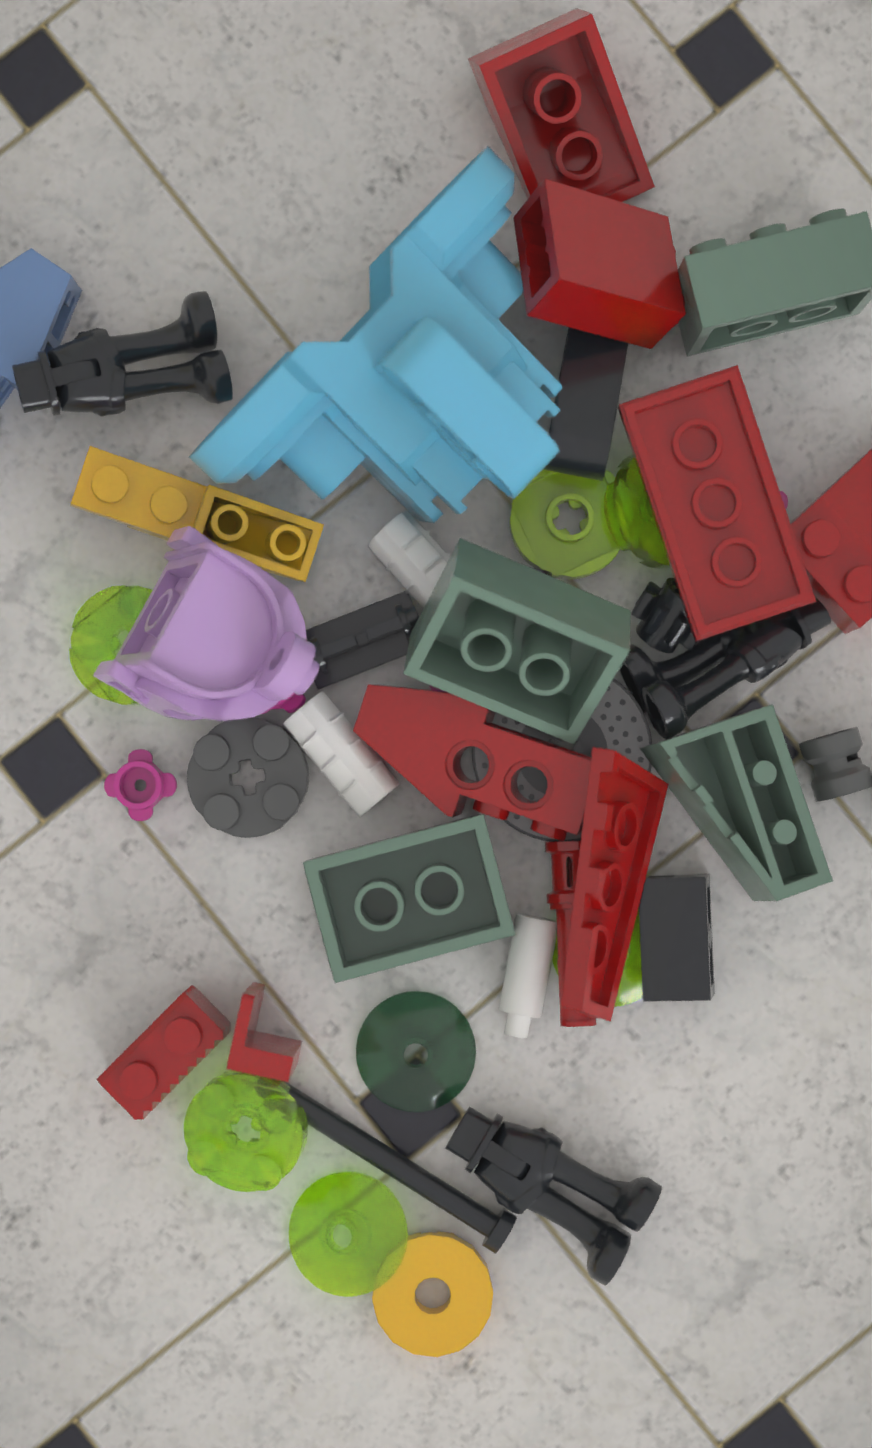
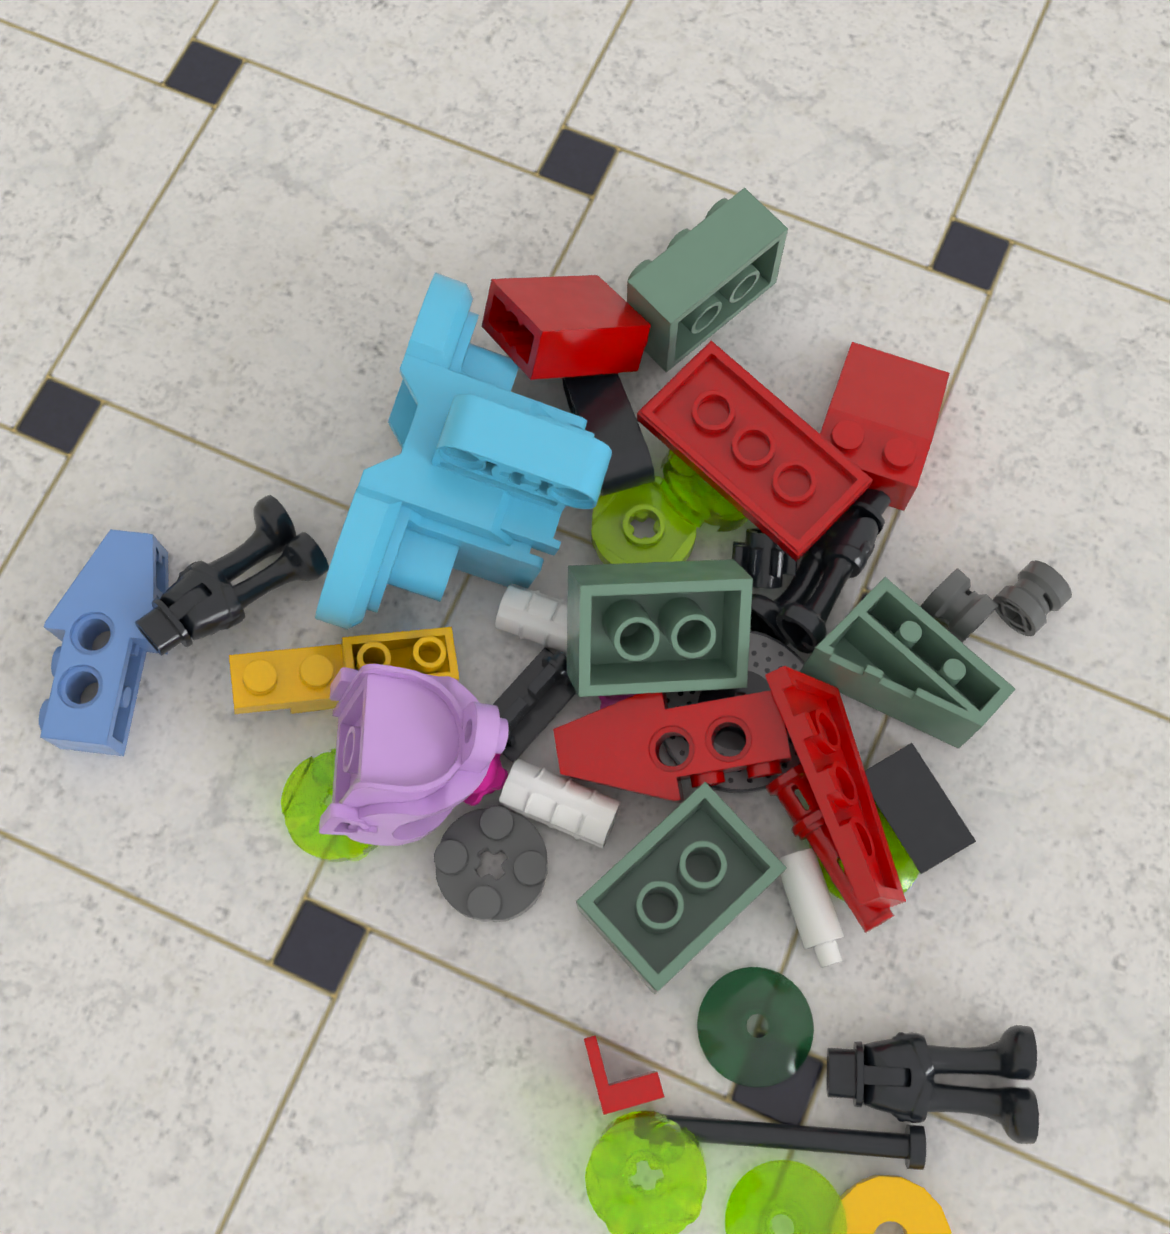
camera: 25 degrees left, 15 degrees down
red brick [97,985,231,1120] -> none
dark pink plate [104,749,177,821] -> none
red slope [468,8,655,202] -> none

